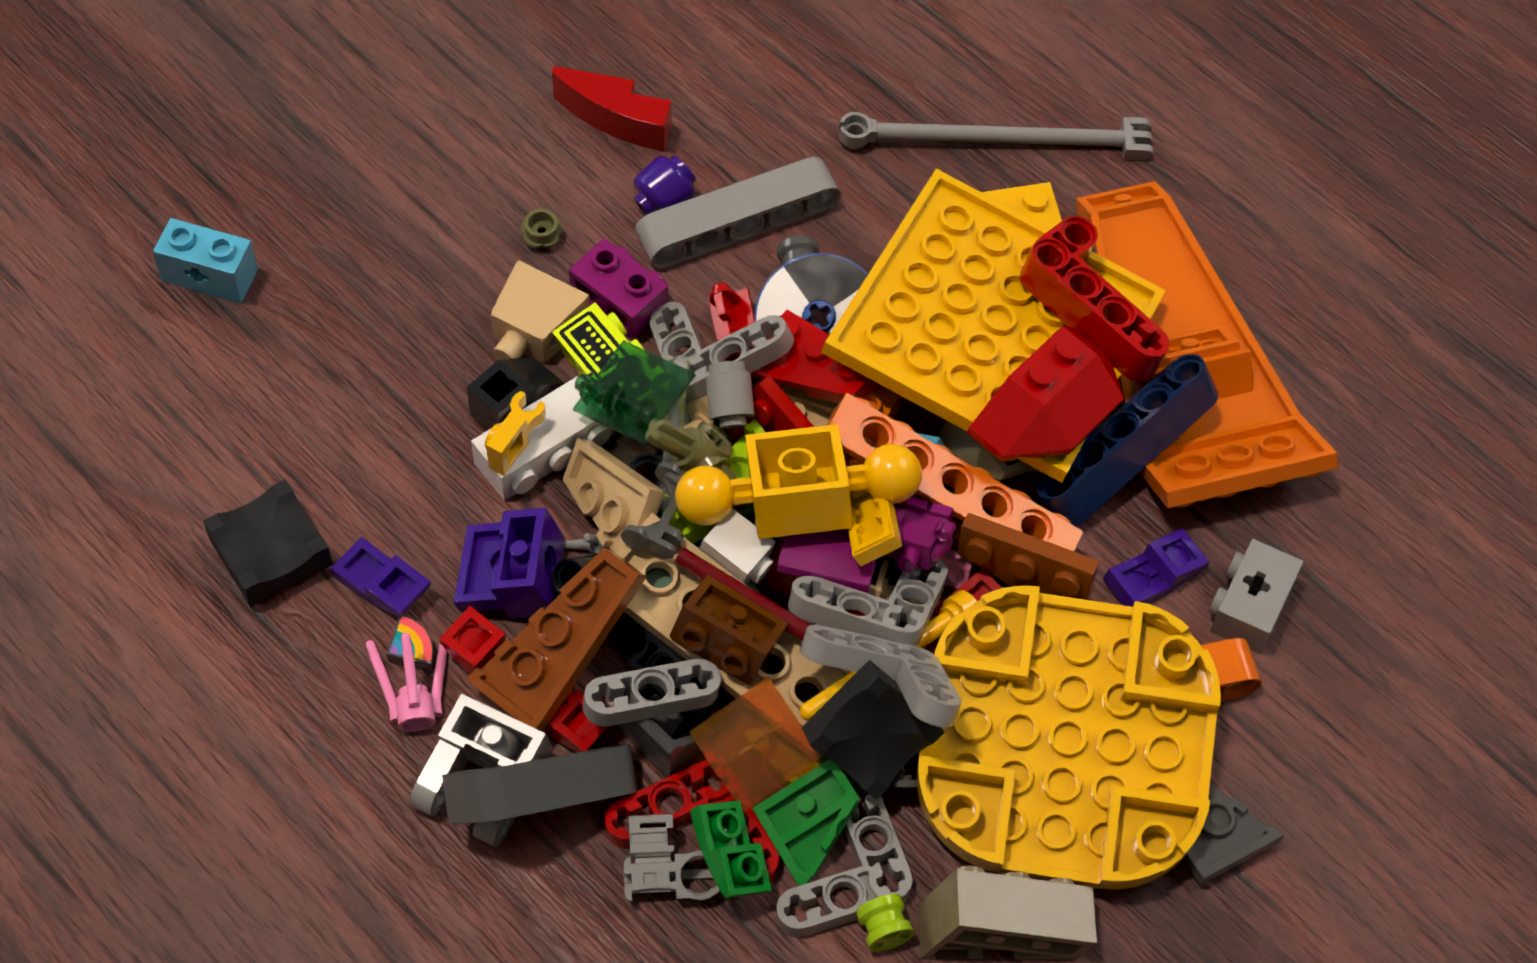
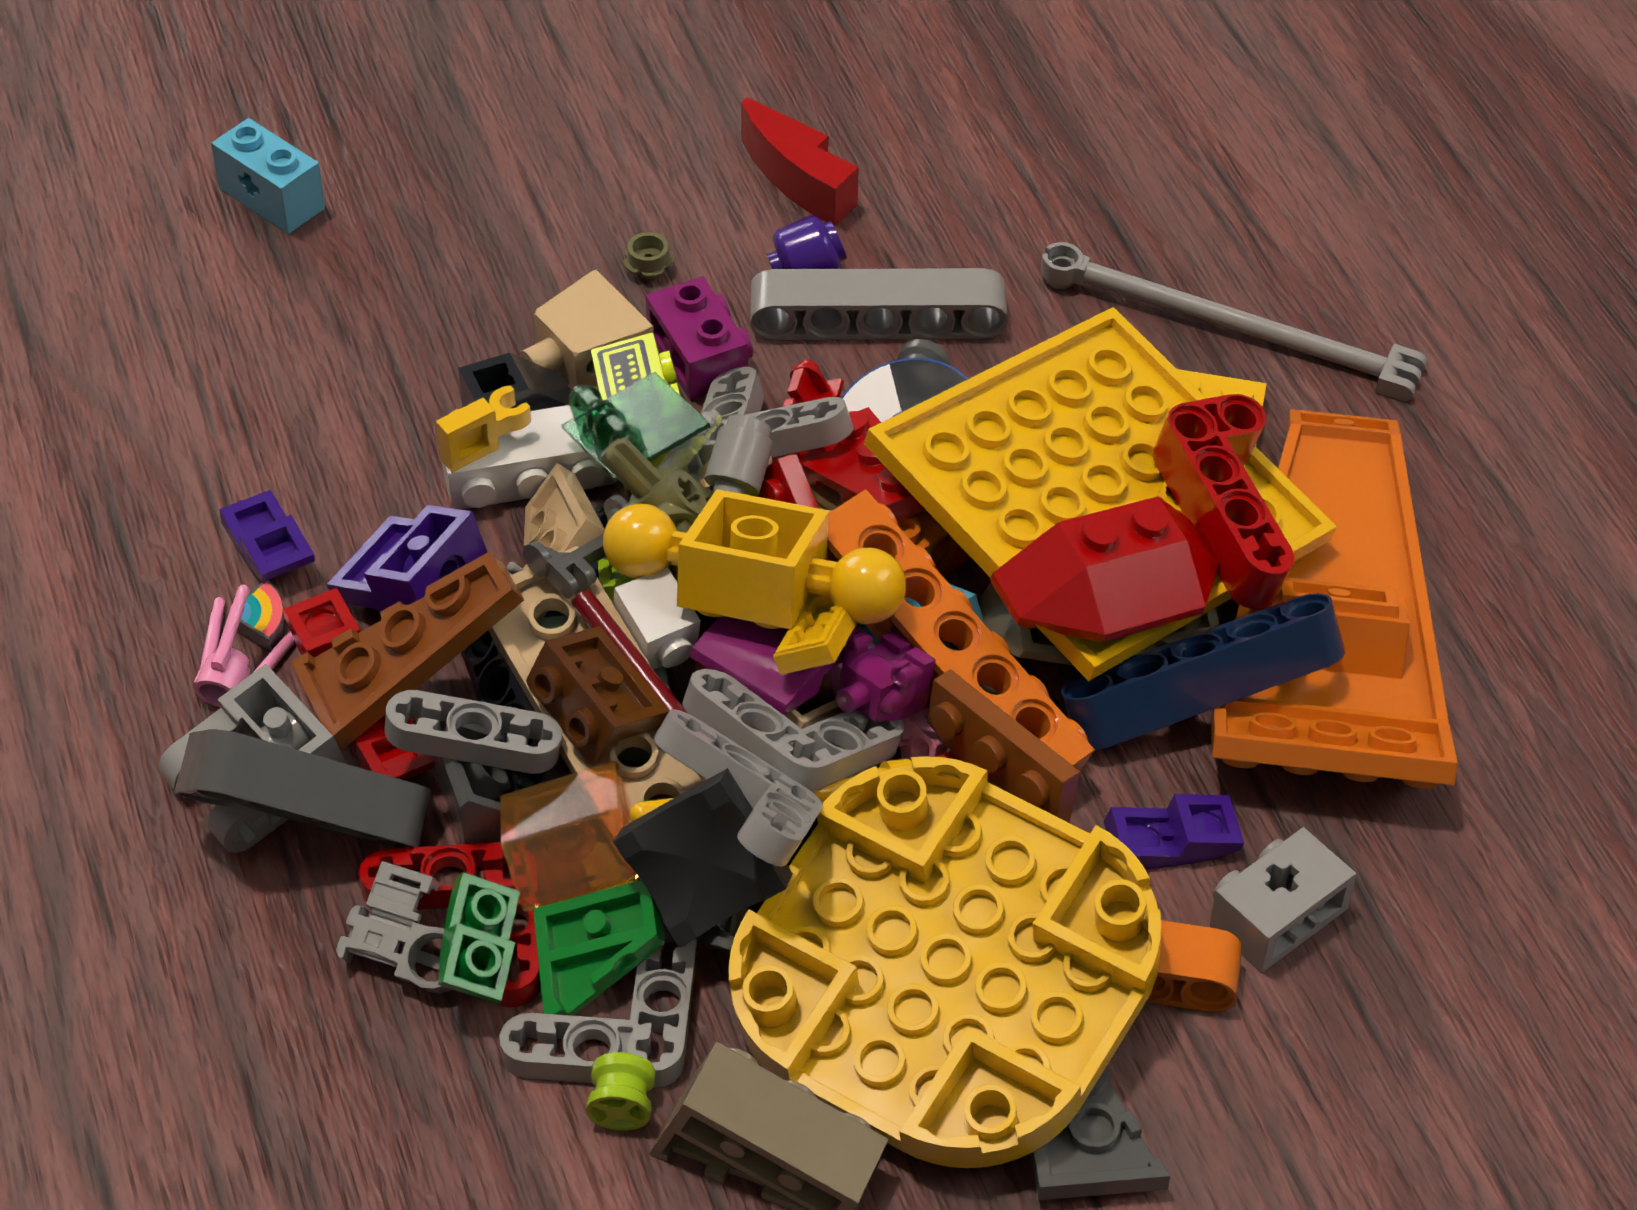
camera: 25 degrees right, 10 degrees down
black brick [203,479,333,607] -> none

